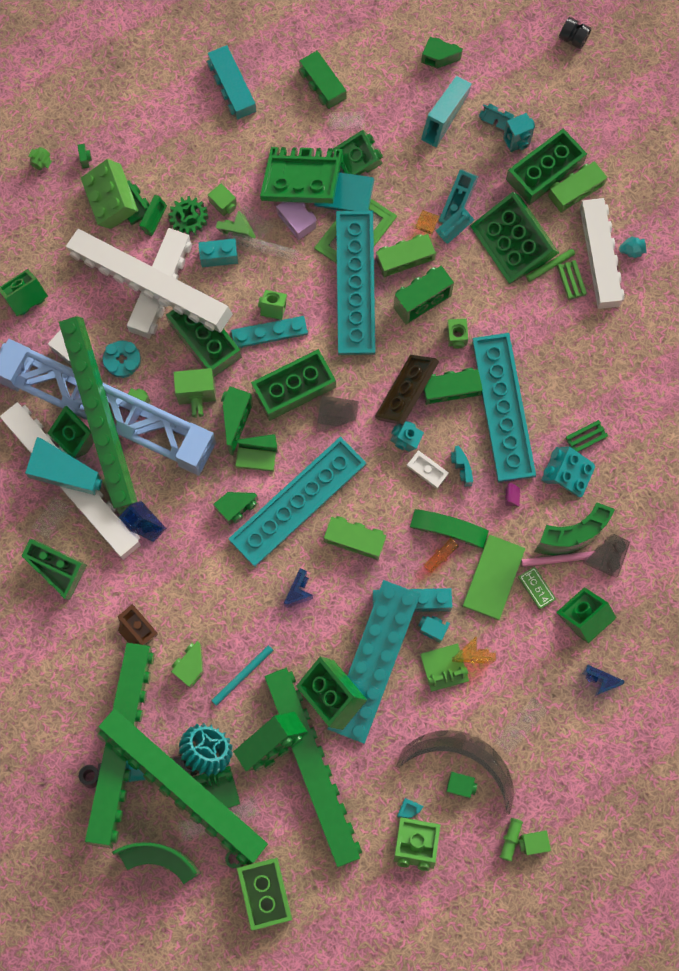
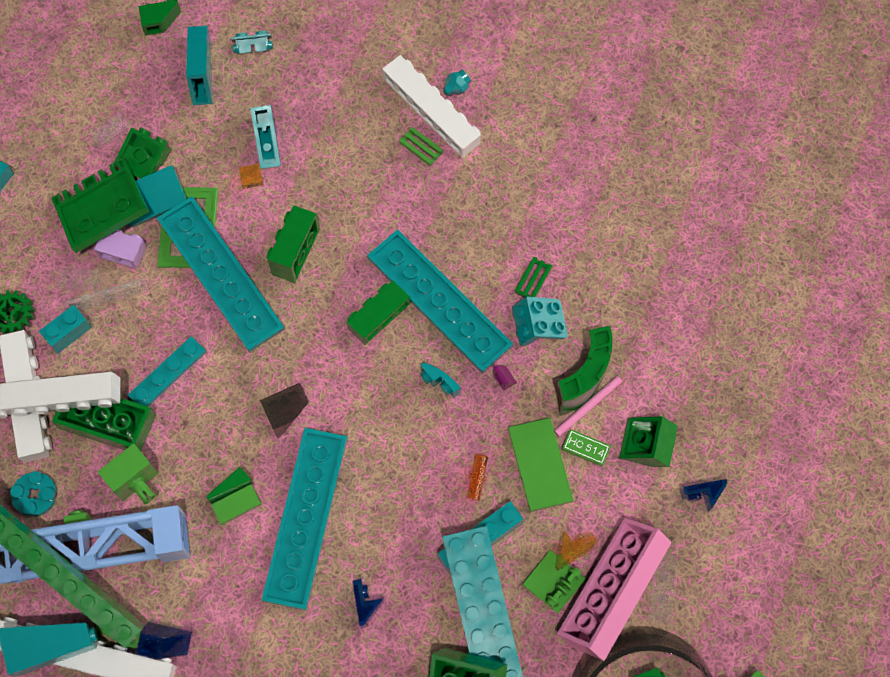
camera: 35 degrees left, 5 degrees down
green slope [48,406,94,459] -> none
bright green brick [208,183,237,216] -> none
green slope [213,492,258,525] -> none
bright green slope [216,211,256,240] -> none
green slope [221,386,253,456] -> none
green brick [251,349,336,421] -> none
bright green brick [258,290,287,320] -> none
green brick [298,50,347,109] -> none
bright green brick [324,516,387,560] -> none
dark brown tile [375,354,439,425] -> none
bright green brick [376,234,436,277] -> none
teal brick [390,421,424,452] -> none
white plate [407,450,449,489] -> none
green slope [410,509,489,549] -> none
teal brick [418,616,450,643] -> none
teal hinge [435,206,475,244] -> none
bright green brick [447,318,468,349] -> none
green slope [470,192,559,284] -> none
teal brick [503,113,535,152] -> none
green brick [506,128,587,205] -> none
bright green bar [526,248,575,282] -> none
bright green brick [548,161,607,212] -> none
clear smoke wing [583,534,630,578] -> none
none -> bright pink brick [557,518,671,661]

